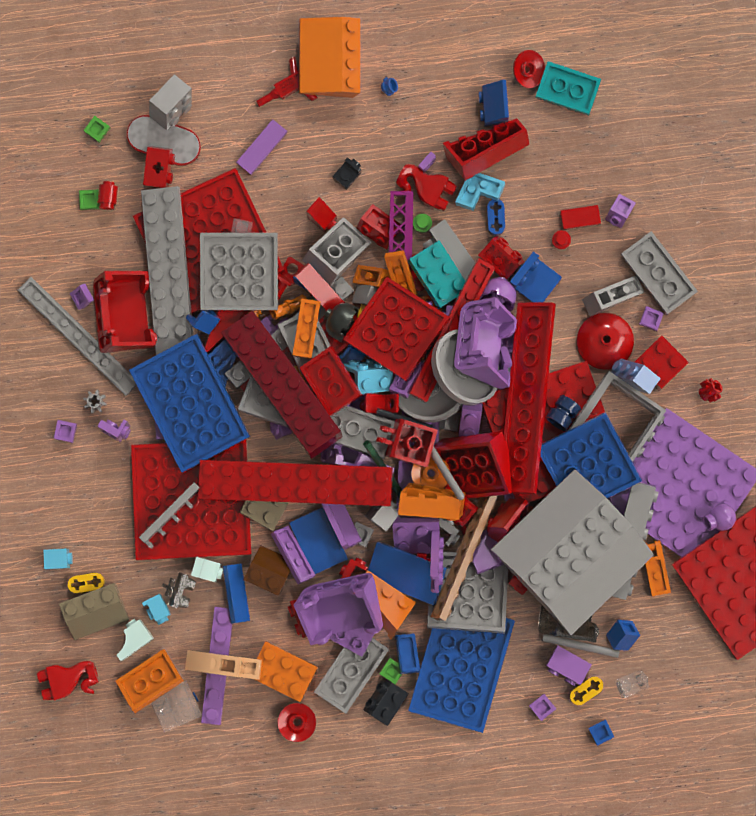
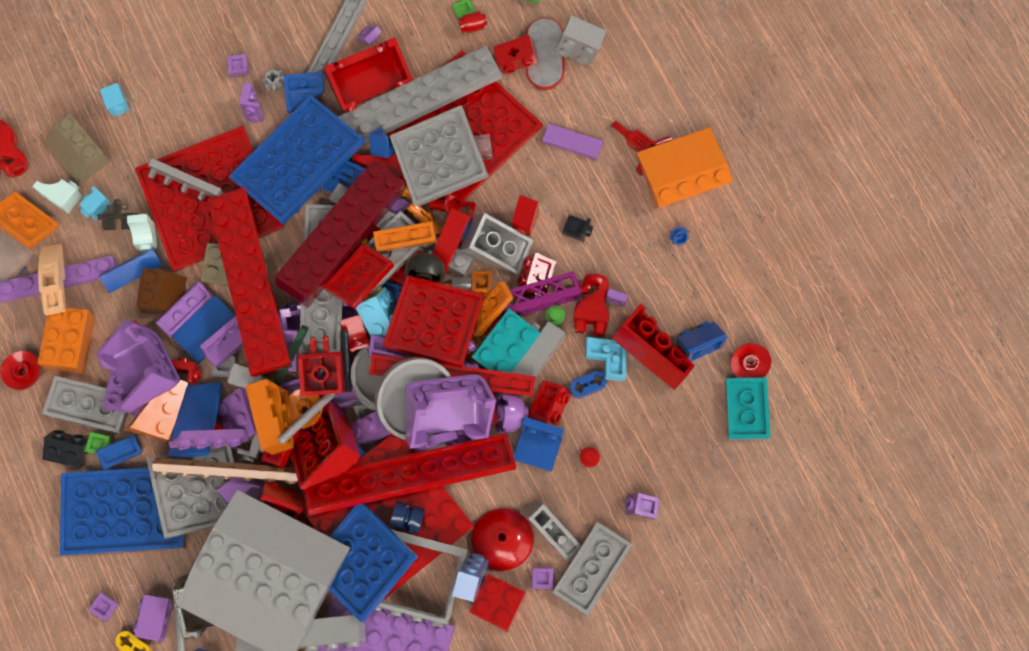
camera: 75 degrees right, 10 degrees down
yellow beam [68,573,105,593] -> none
red tile [560,205,601,230] -> none
none -> blue wing [284,72,324,113]

